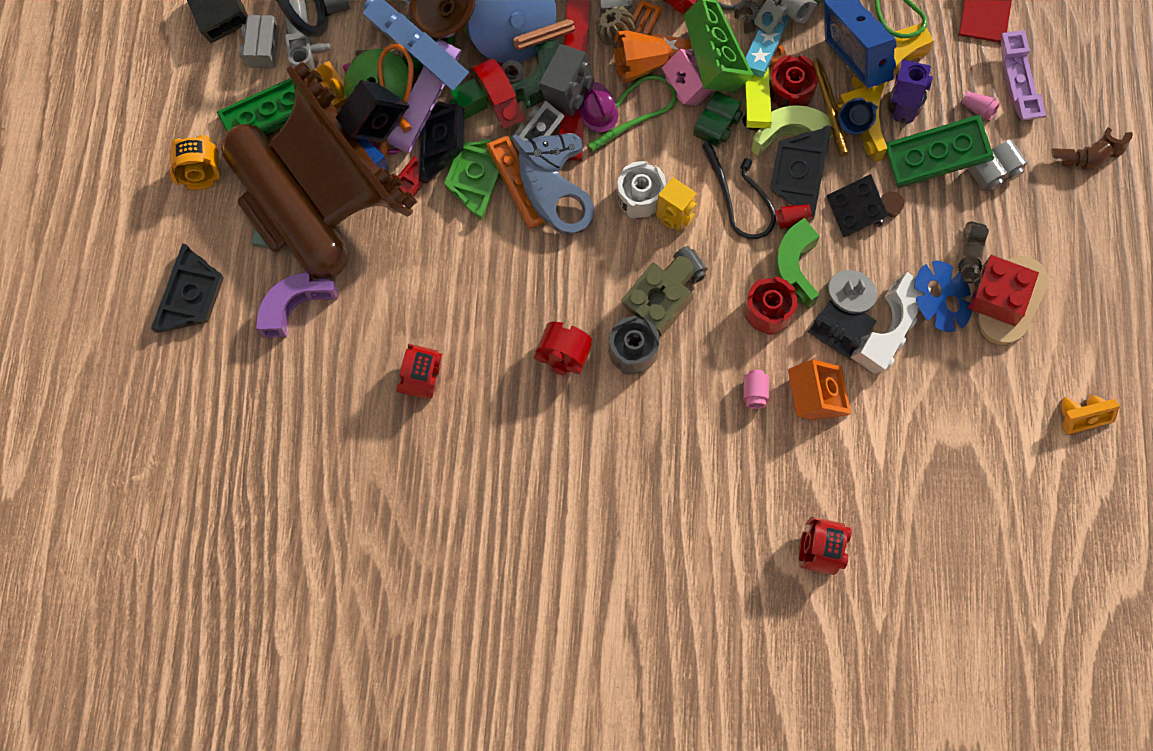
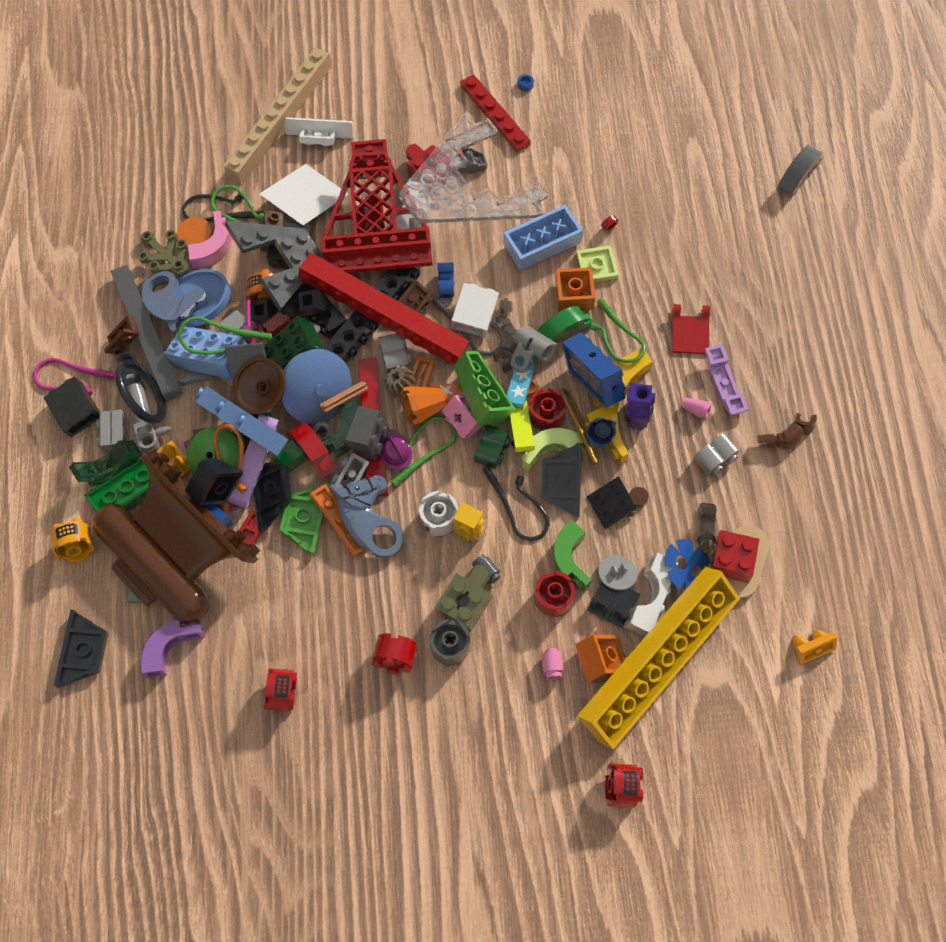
camera: 10 degrees left, 5 degrees down
red cone [775,204,813,230] -> none
green tile [886,114,994,188] -> none
none -> clear green arch [69,440,142,486]
none -> yellow brick [577,567,740,750]

